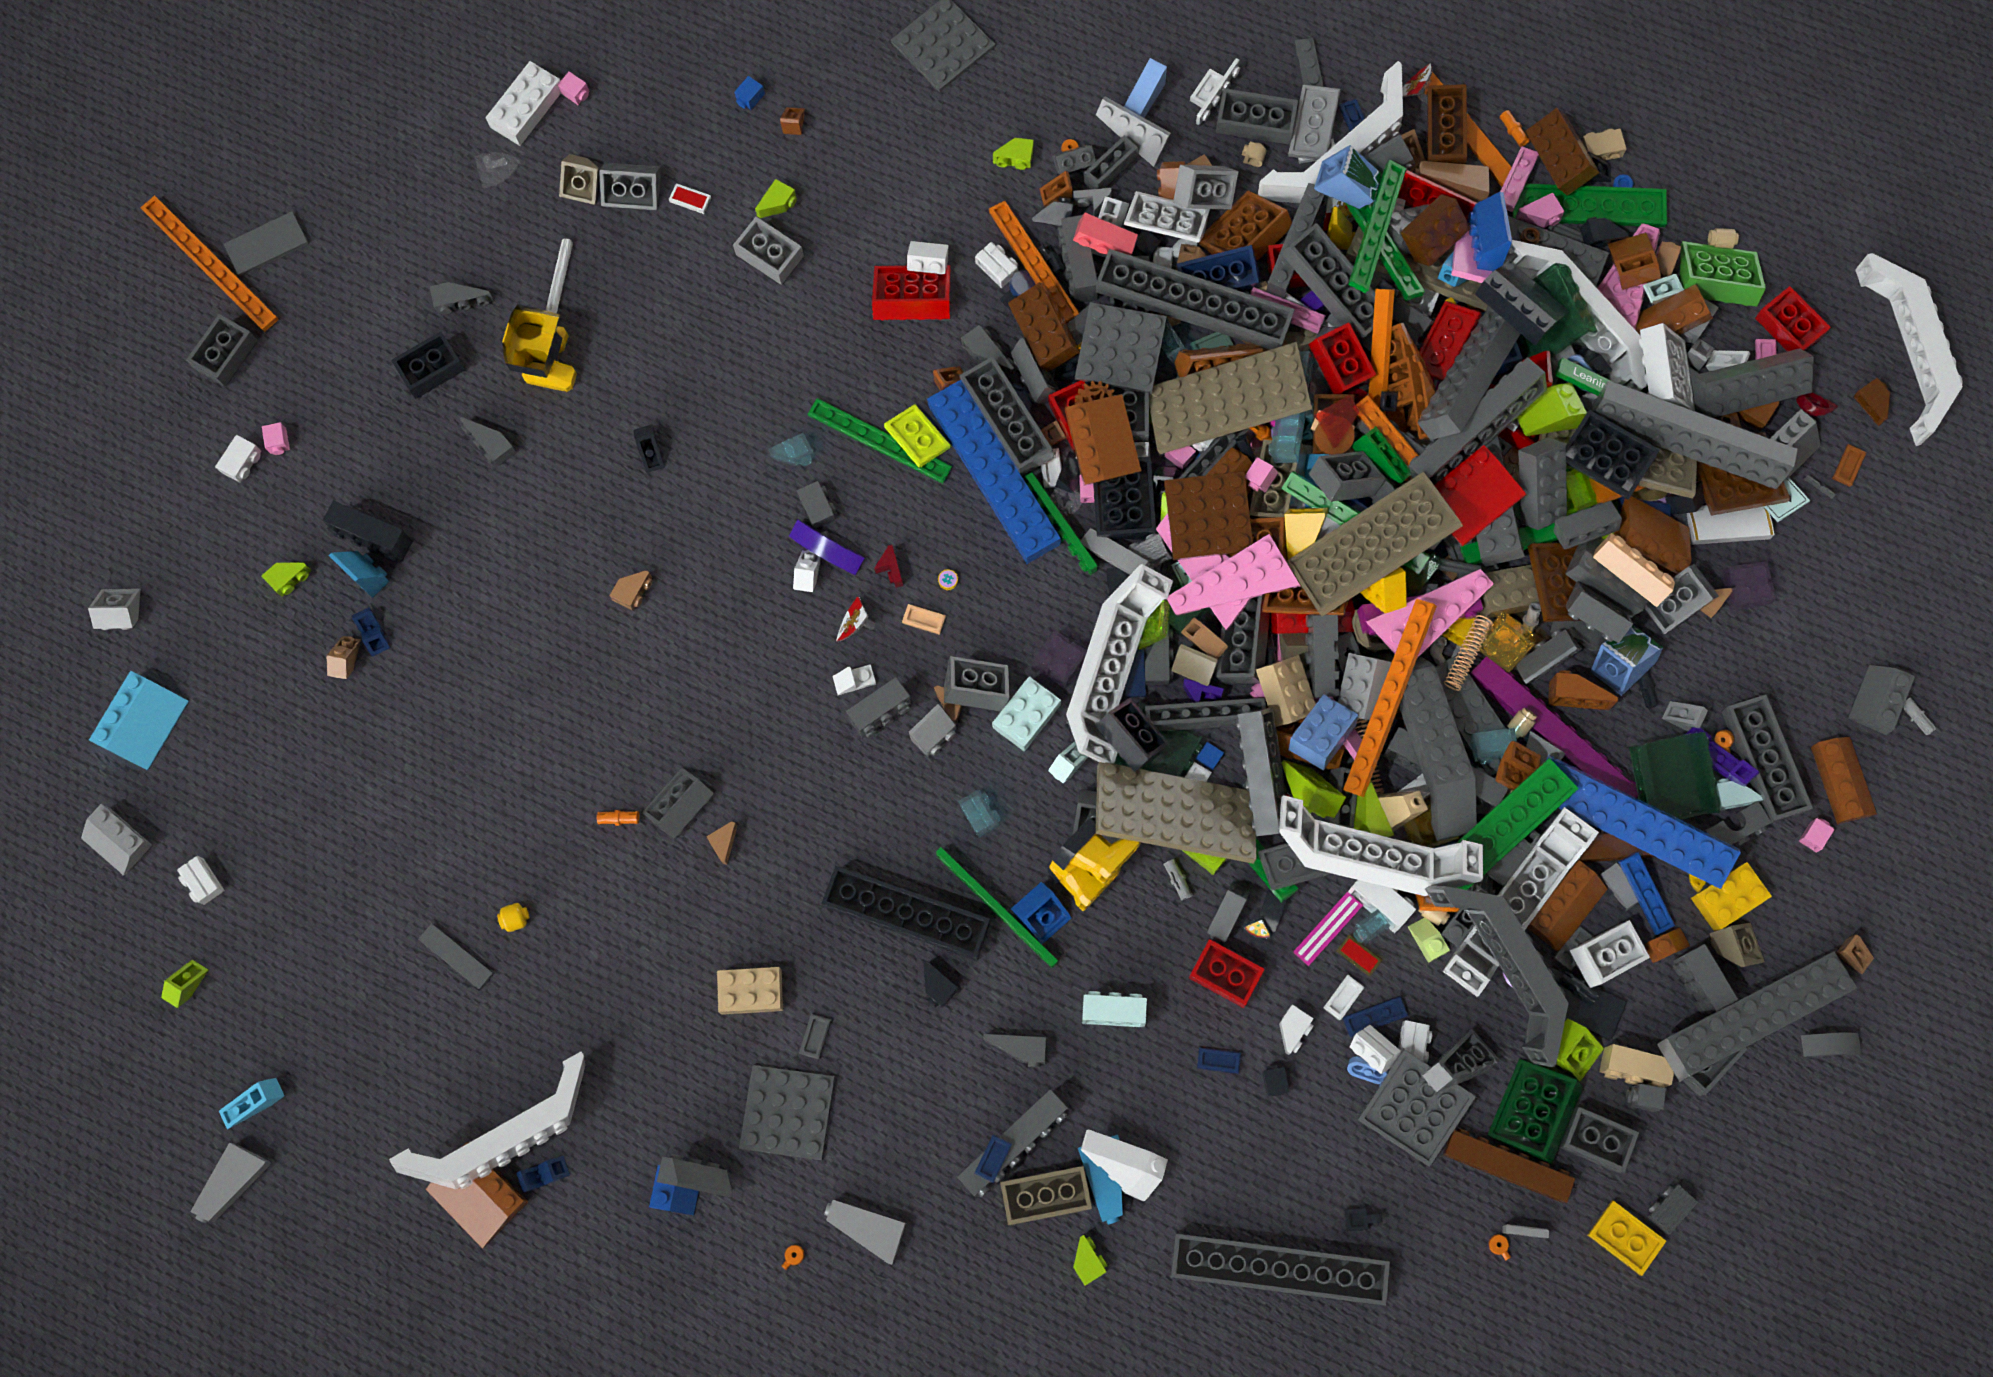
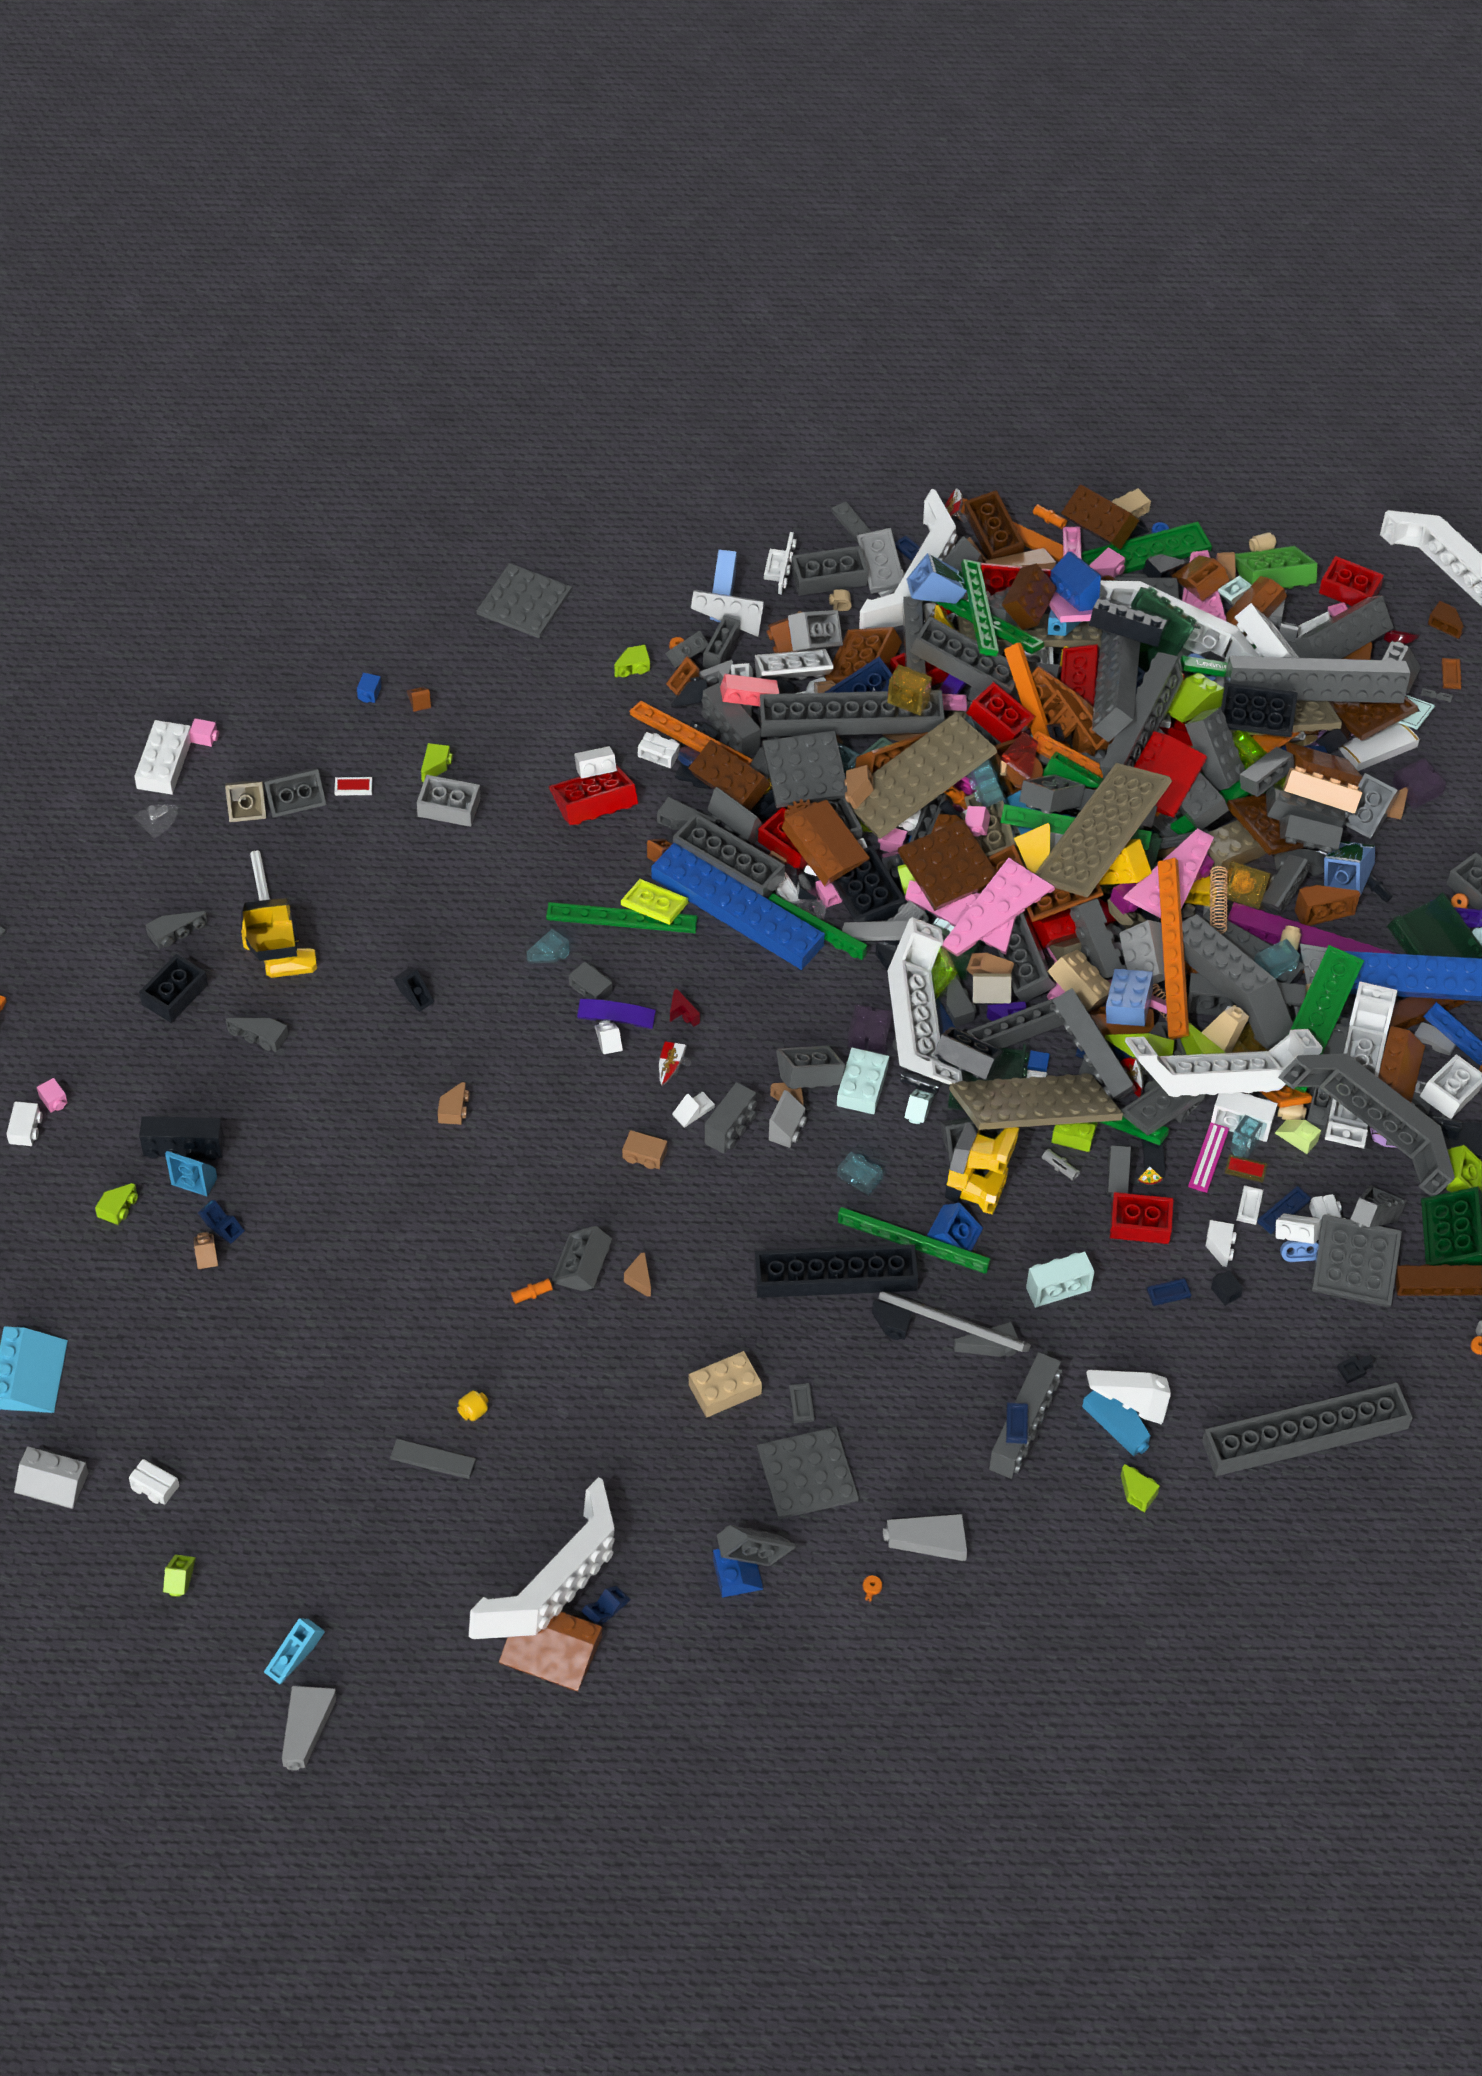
camera: 30 degrees left, 20 degrees down
light nougat tile [902,604,946,635] -> none
tile [938,570,958,590] -> none
dark tan brick [1000,1166,1092,1225] -> none
dark orange slope [1495,741,1541,790] -> none
light grey axle [1521,603,1541,637] -> none
light grey slope [1662,701,1708,731] -> none
none -> medium nougat brick [622,1130,667,1169]
none -> medium nougat slope [844,765,874,809]
none -> light grey tile [878,1291,1031,1352]
none -> clear yellow brick [887,664,932,716]

